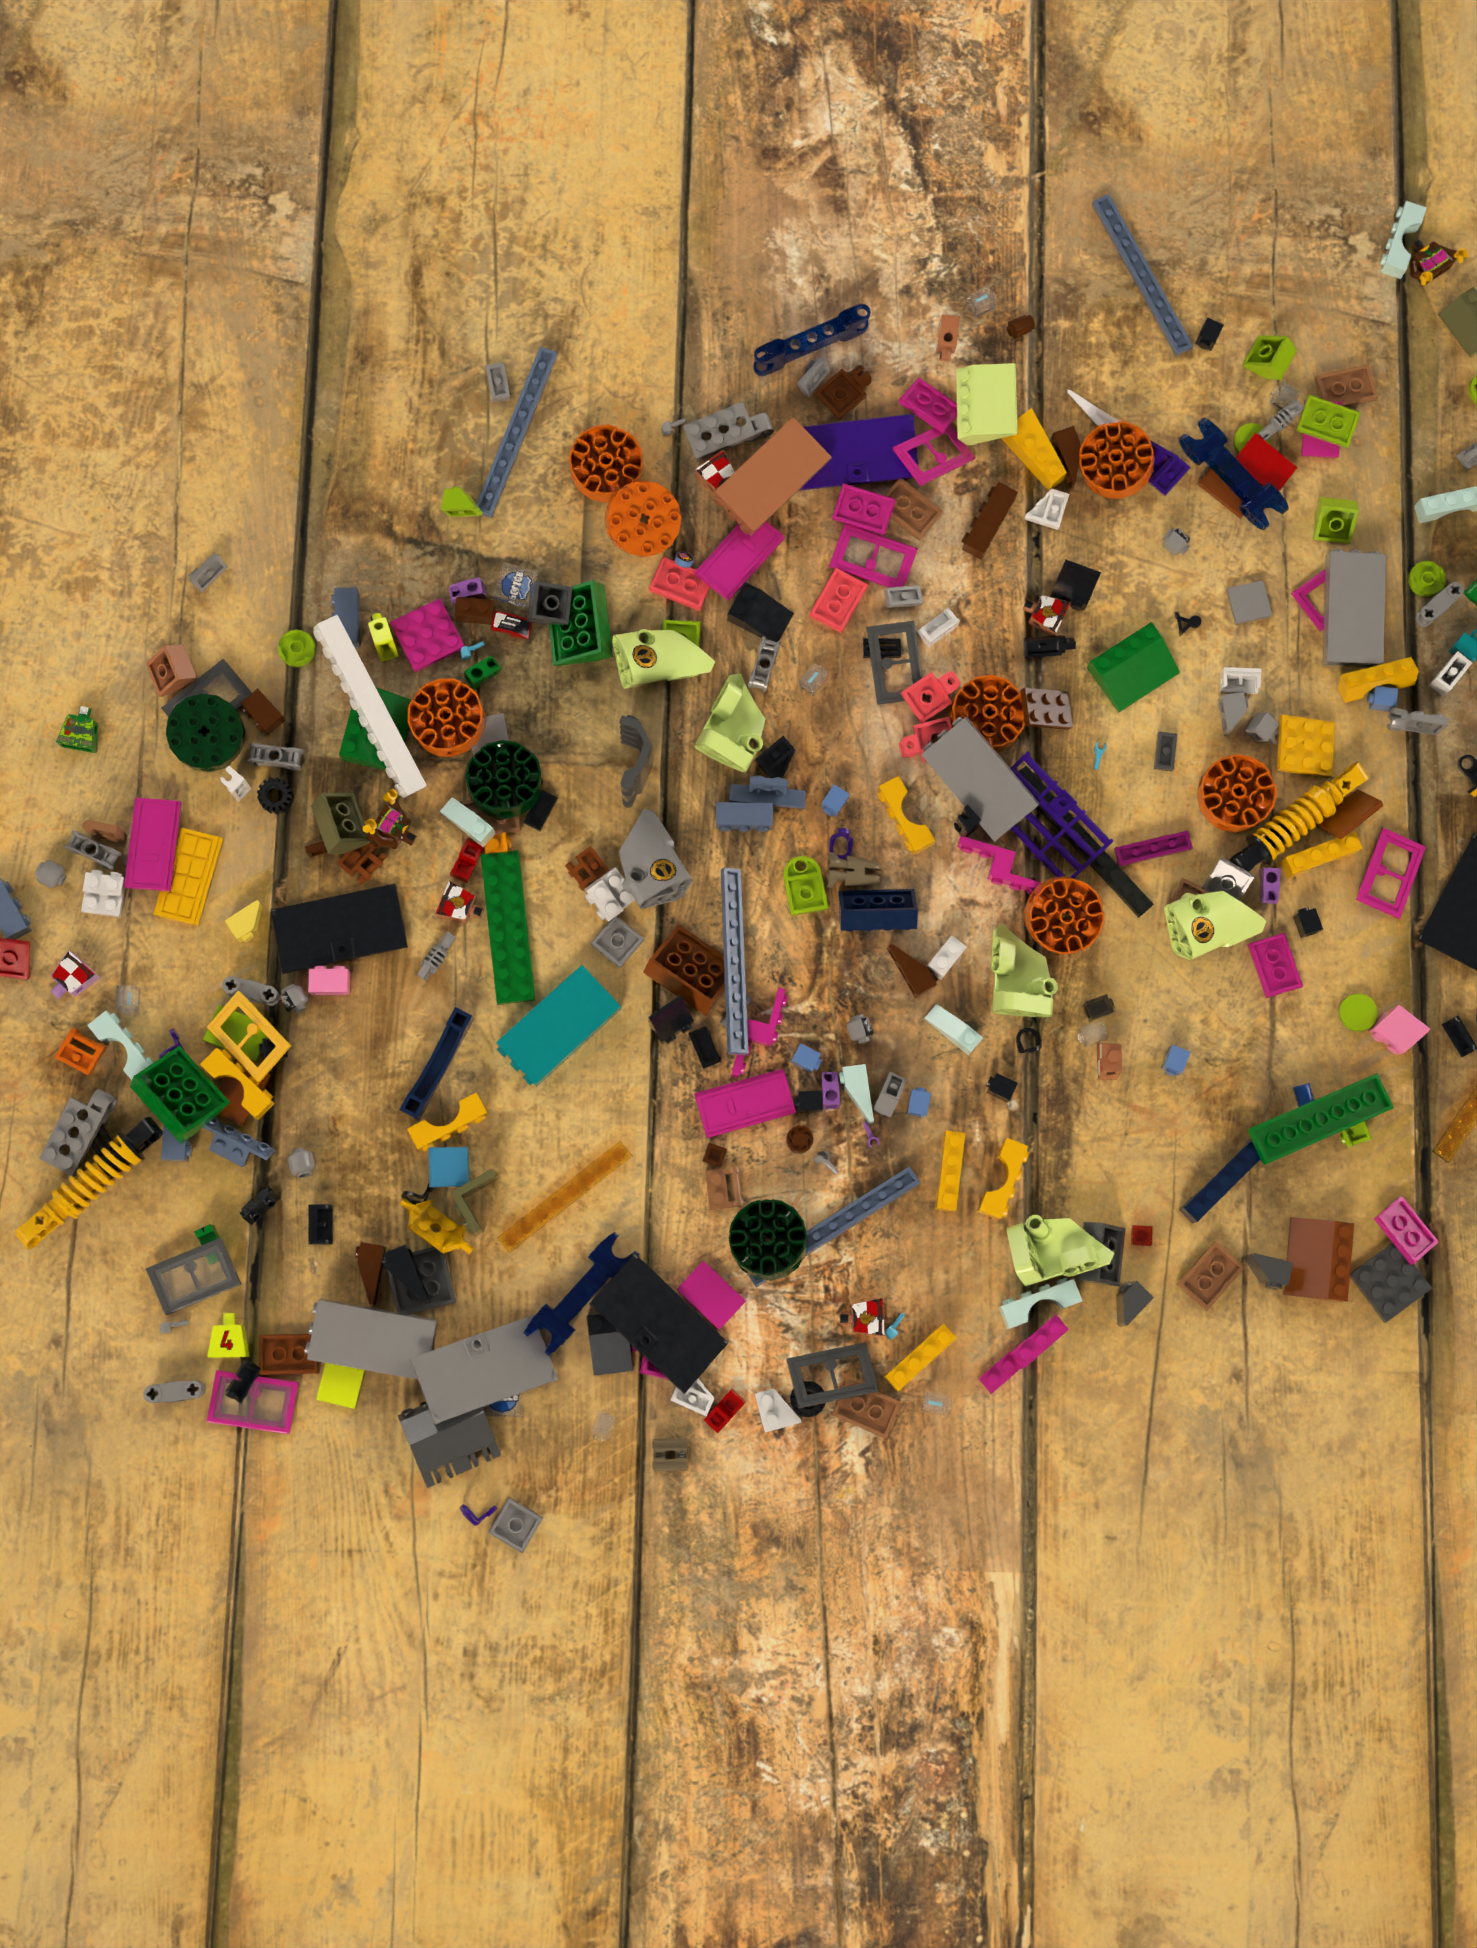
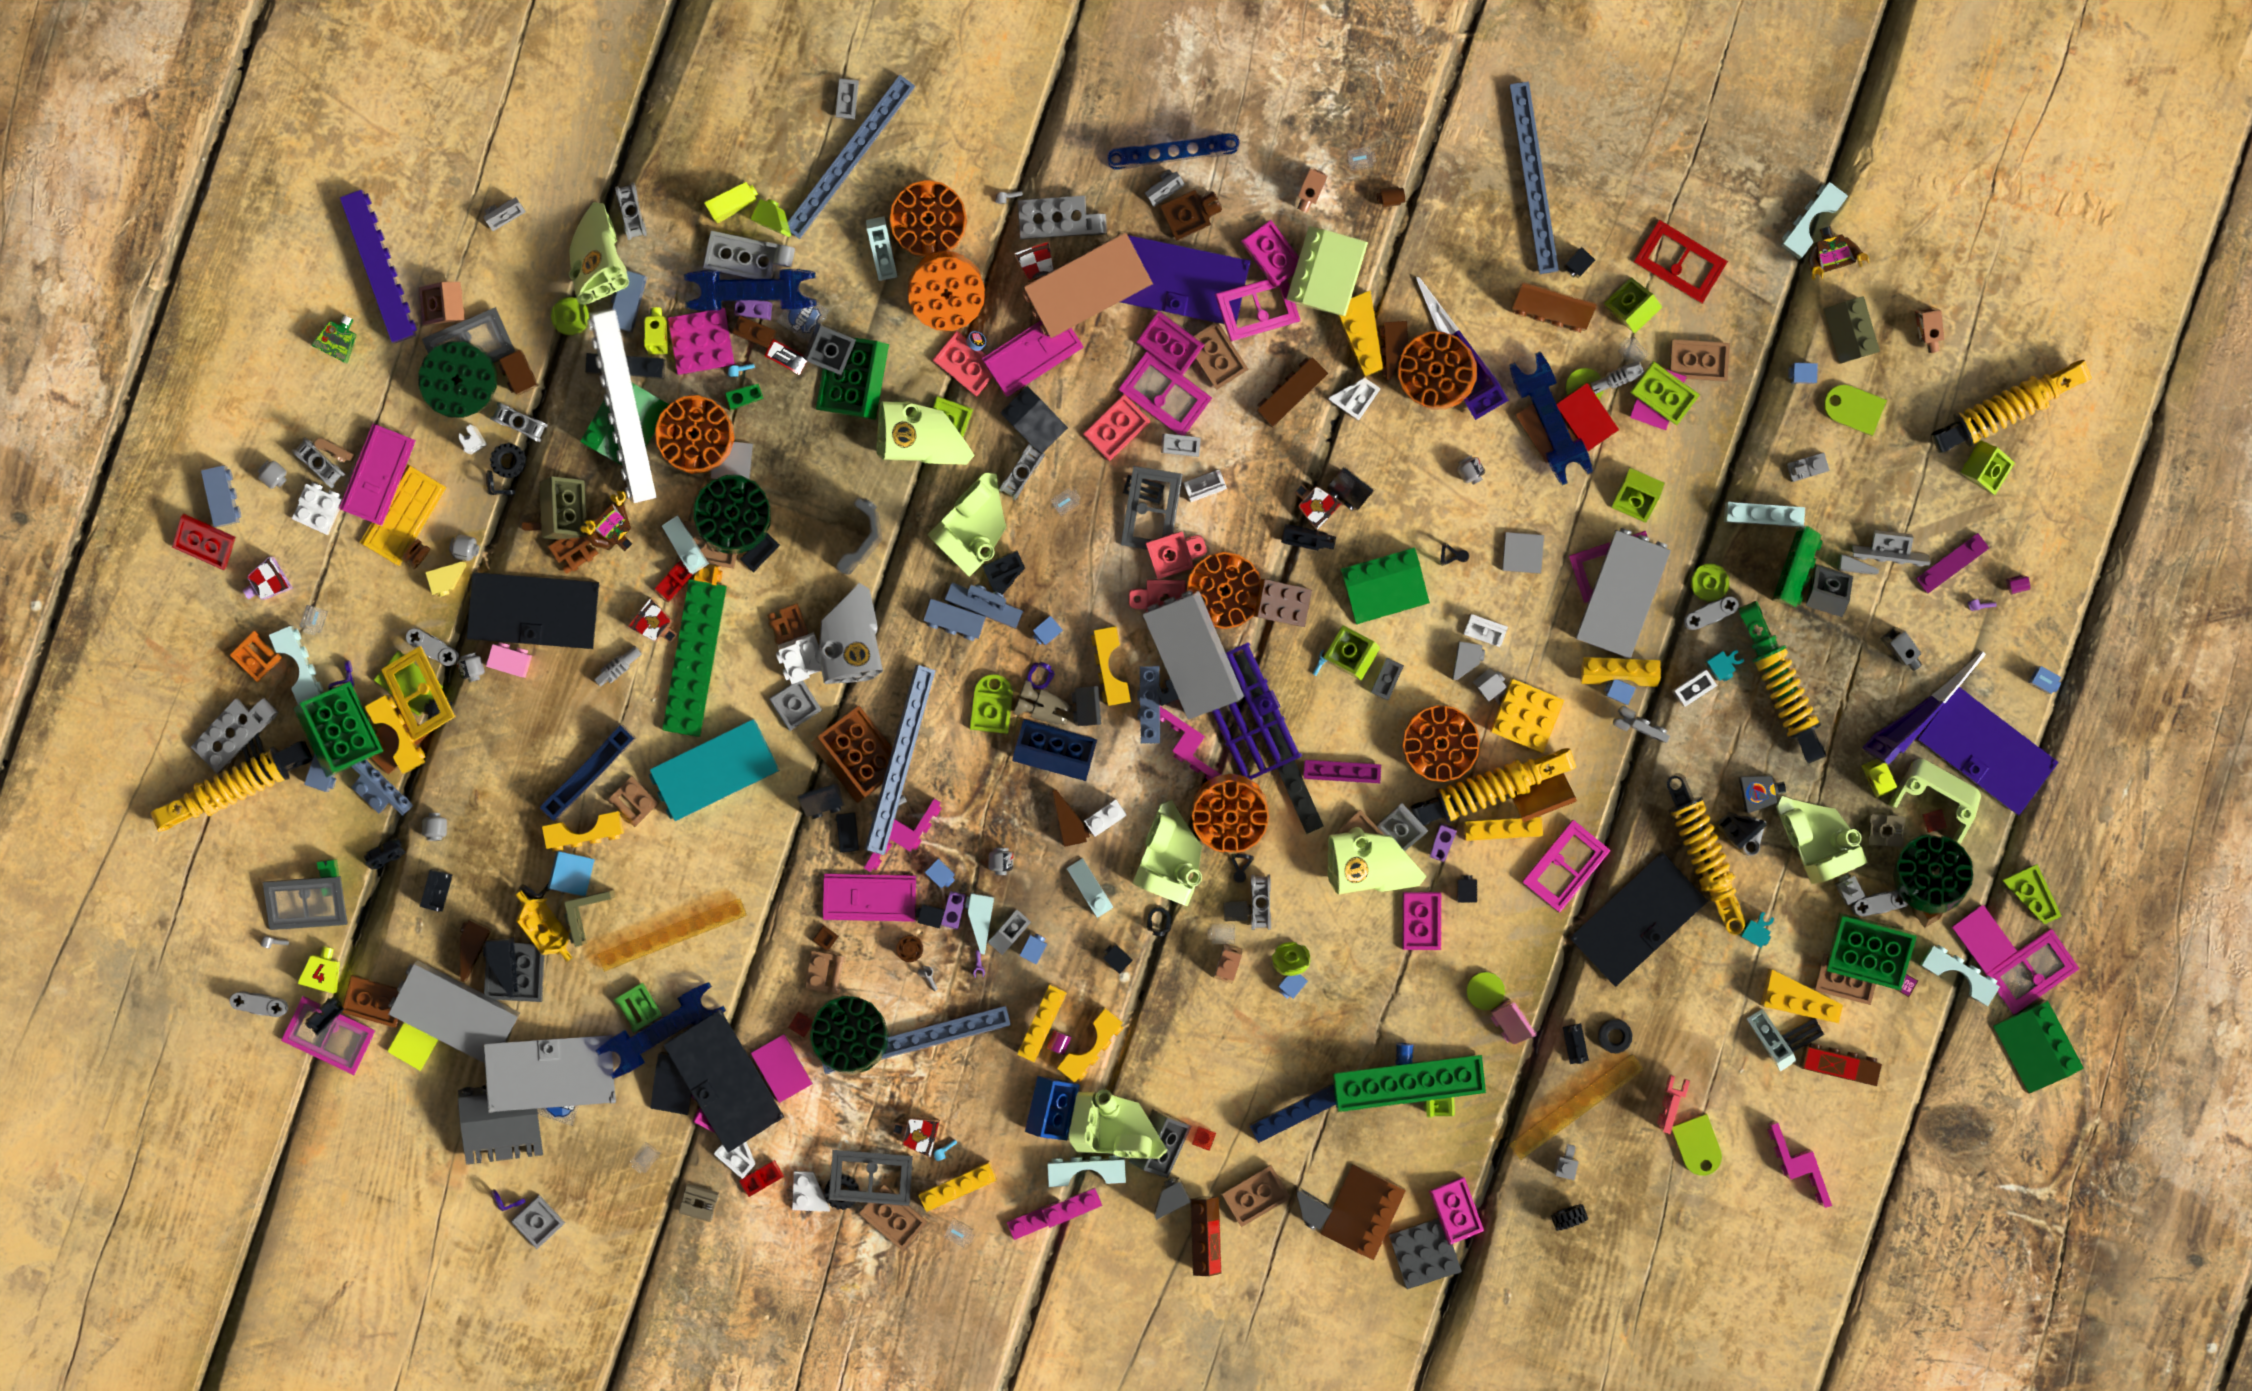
camera: 20 degrees right, 10 degrees up
none -> dark purple brick [340,190,417,344]
none -> reddish brown wheel [402,539,431,569]
none -> light grey head [449,534,479,561]
none -> black piece [486,470,515,496]
none -> yellowish green panel [569,202,629,304]
none -> black arch [585,353,666,379]
none -> medium nougat plate [607,776,659,827]
none -> bright green plate [614,982,663,1033]
none -> light grey piece [615,182,647,240]
none -> clear blue piece [684,269,817,311]
none -> light grey hinge [703,231,795,283]
none -> neon yellow slope [705,182,758,223]
none -> clear red plate [788,1011,814,1038]
none -> light aqua slope [866,216,897,281]
none -> blue slope [1025,1076,1080,1141]
none -> magenta brick [1047,1030,1072,1055]
none -> dark grey slope [1072,686,1101,726]
none -> sand blue bracket [1137,666,1160,744]
none -> reddish brown brick [1190,1196,1222,1277]
none -> black piece [1230,854,1254,883]
none -> light grey piece [1251,874,1271,930]
none -> lime tile [1272,942,1311,976]
none -> lime slope [1324,625,1380,680]
none -> dark orange slope [1511,283,1597,333]
none -> red door [1634,219,1728,304]
none -> medium blue brick [1788,363,1818,384]

